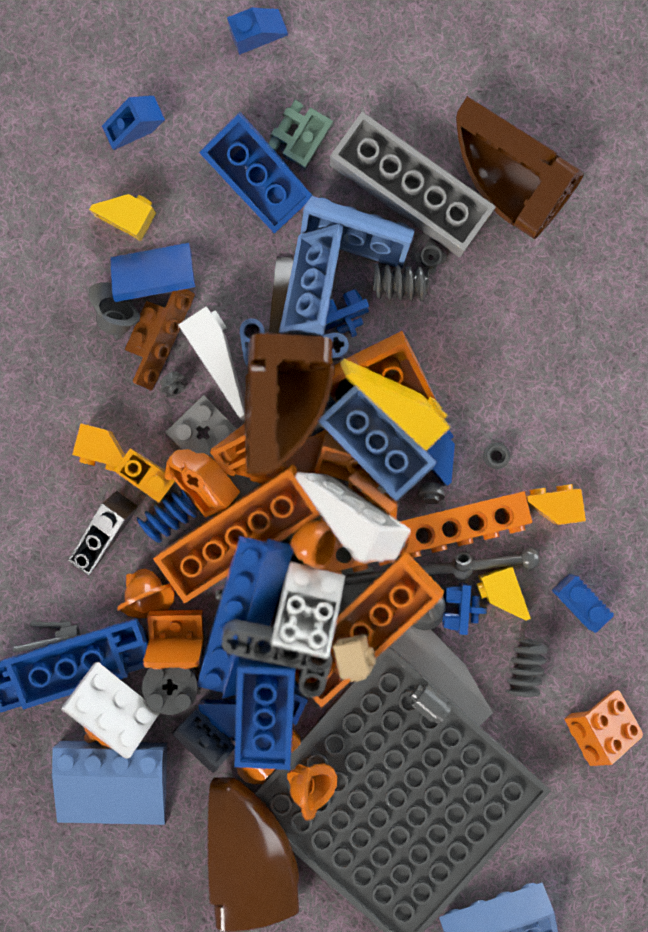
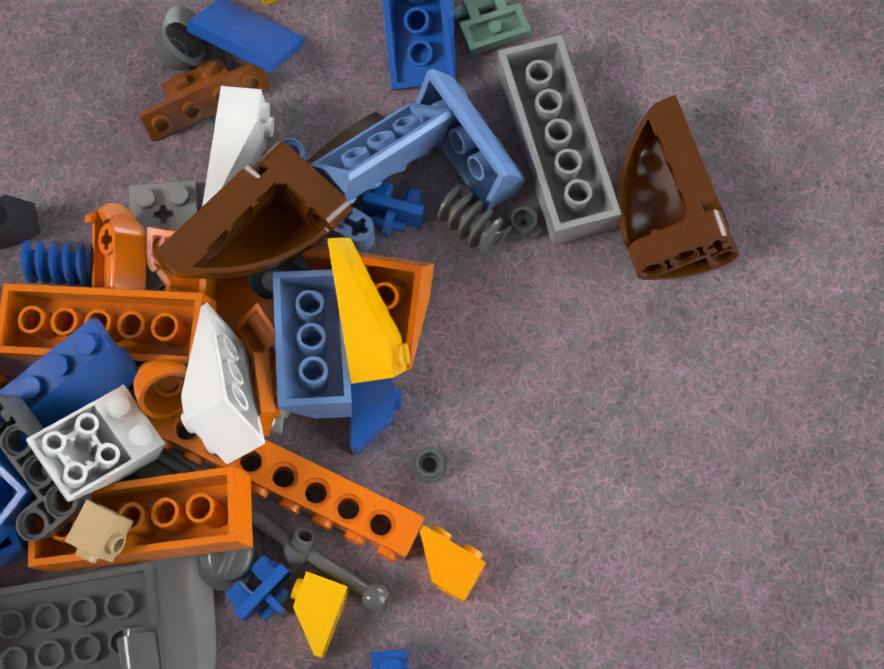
camera: 40 degrees right, 15 degrees down
light orange slope [72,423,125,472] -> none
light orange slope [114,448,175,502] -> none
dark grey plate [160,371,188,397] -> none
dark grey plate [418,482,445,504] -> none

